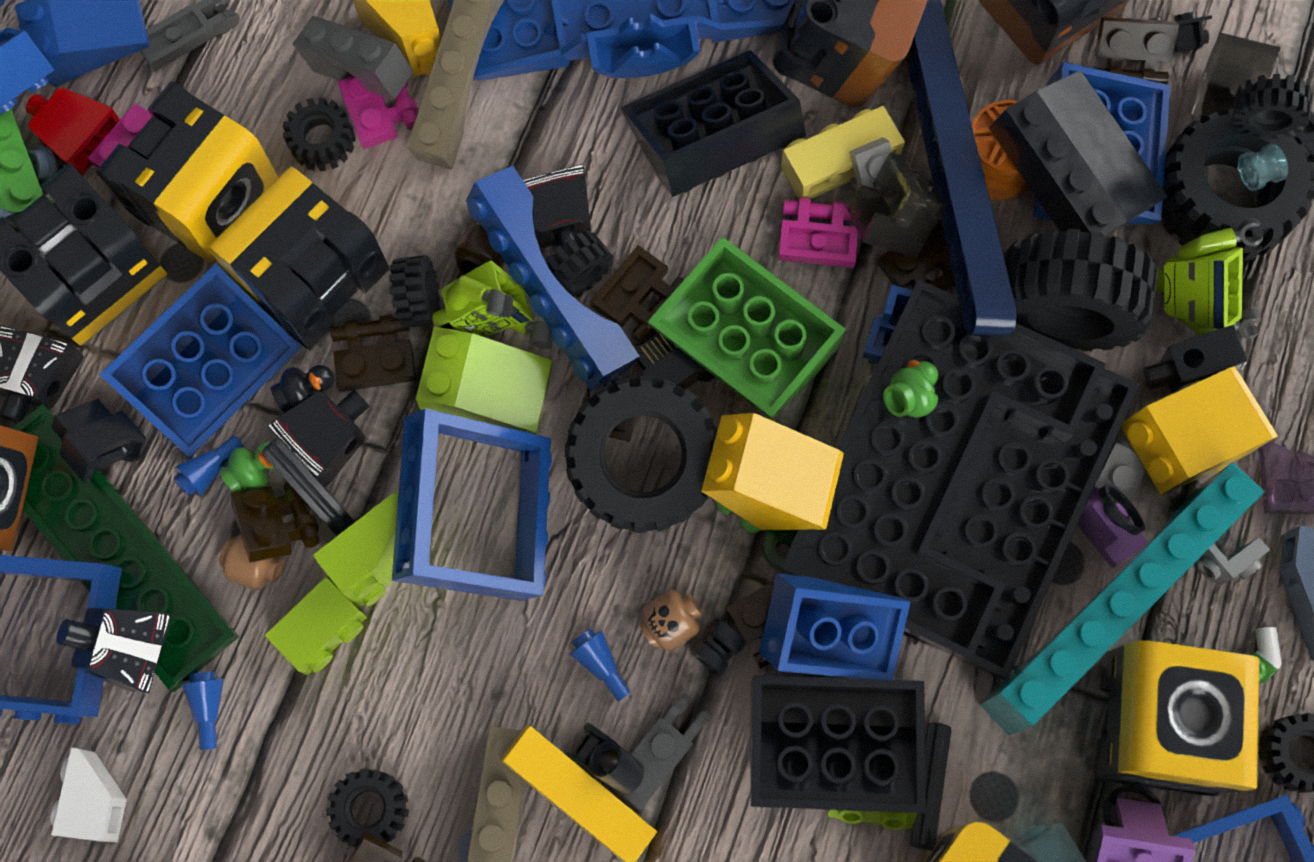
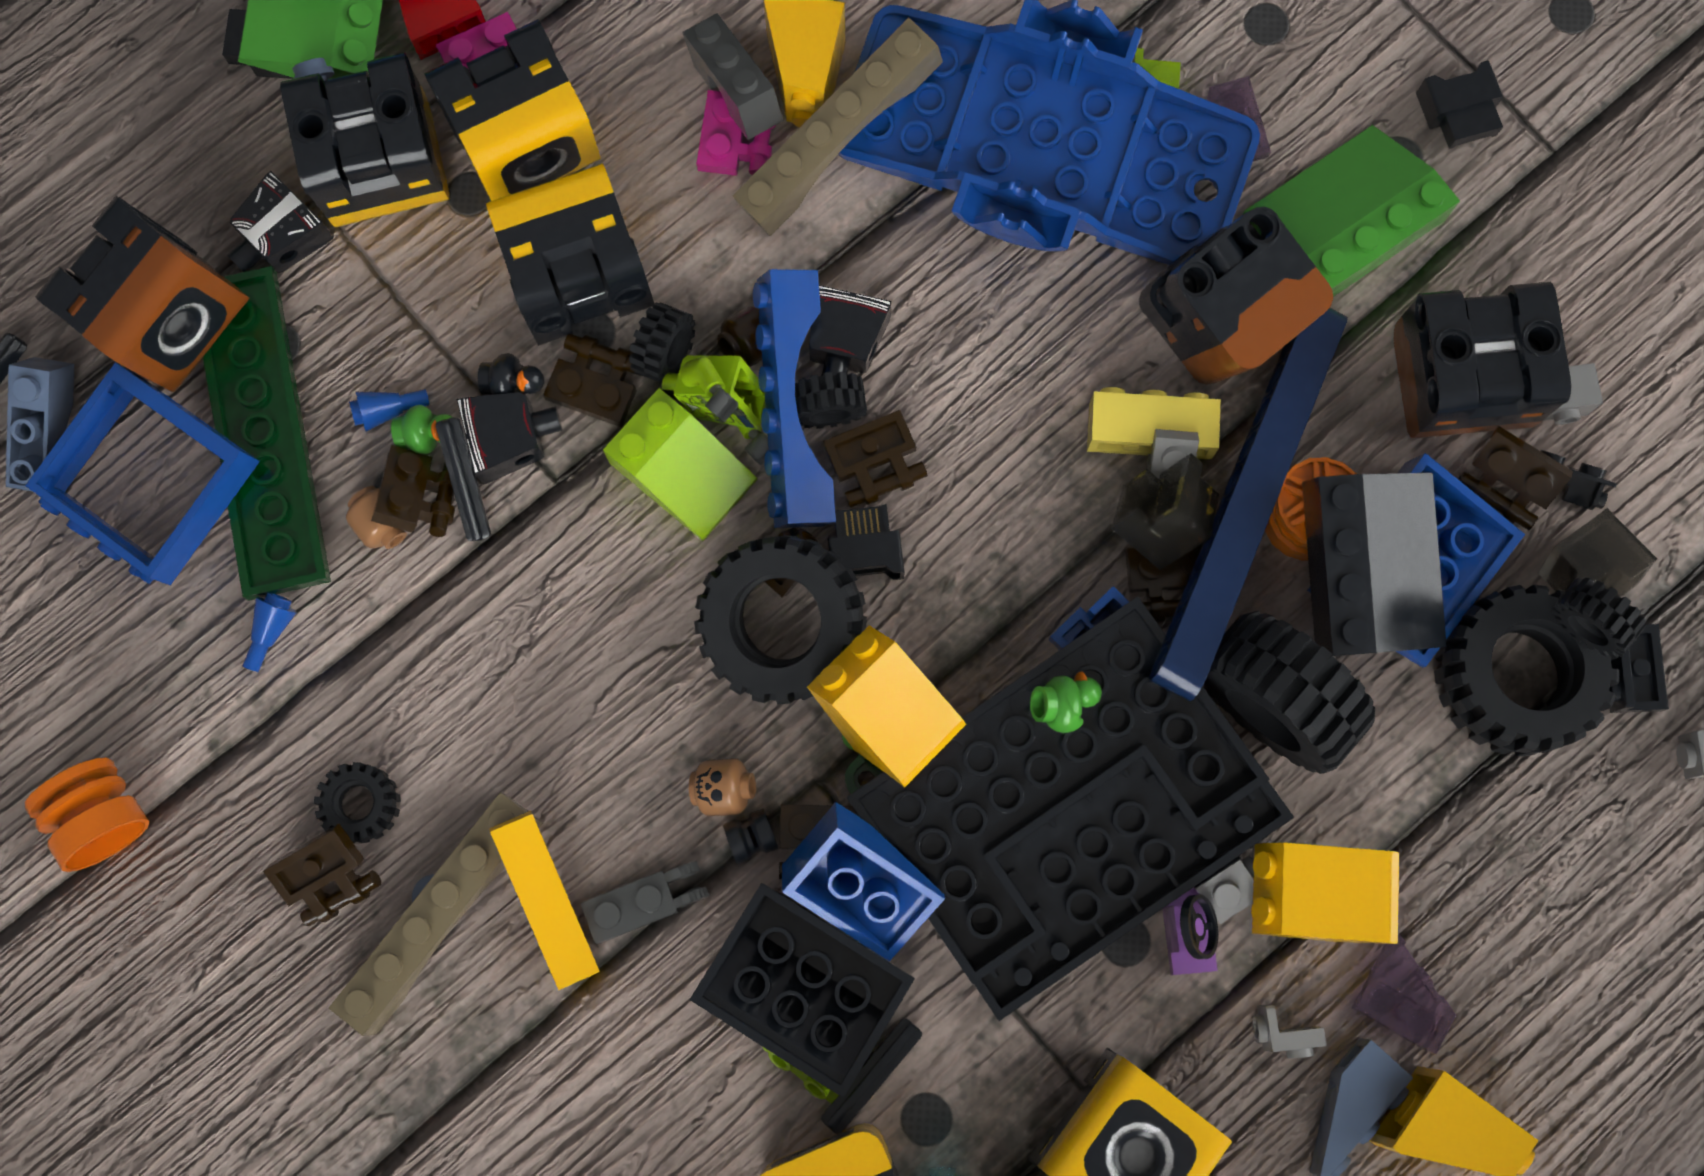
camera: 30 degrees right, 5 degrees up
sand blue plate [27,146,59,184] -> none
white slope [50,748,127,842] -> none
black piece [52,398,147,483] -> none
black torso [57,608,171,693] -> none
blue slope [99,264,301,458] -> none
lime brick [264,577,367,676] -> none
black tyre [283,97,355,171] -> none
lime slope [313,489,399,608] -> none
blue window [392,408,552,601] -> none
black piece [565,722,644,795] -> none
blue cone [569,628,631,701] -> none
black slope [621,50,806,197] -> none
bright green slope [648,236,846,420] -> none
dark pink plate [778,197,859,268] -> none
teal arch [979,462,1265,735] -> none
black torso [1143,325,1248,394] -> none
lime torso [1156,218,1263,339] -> none
clear light blue wheel [1238,143,1289,191] -> none
white arm [1252,627,1282,684] -> none

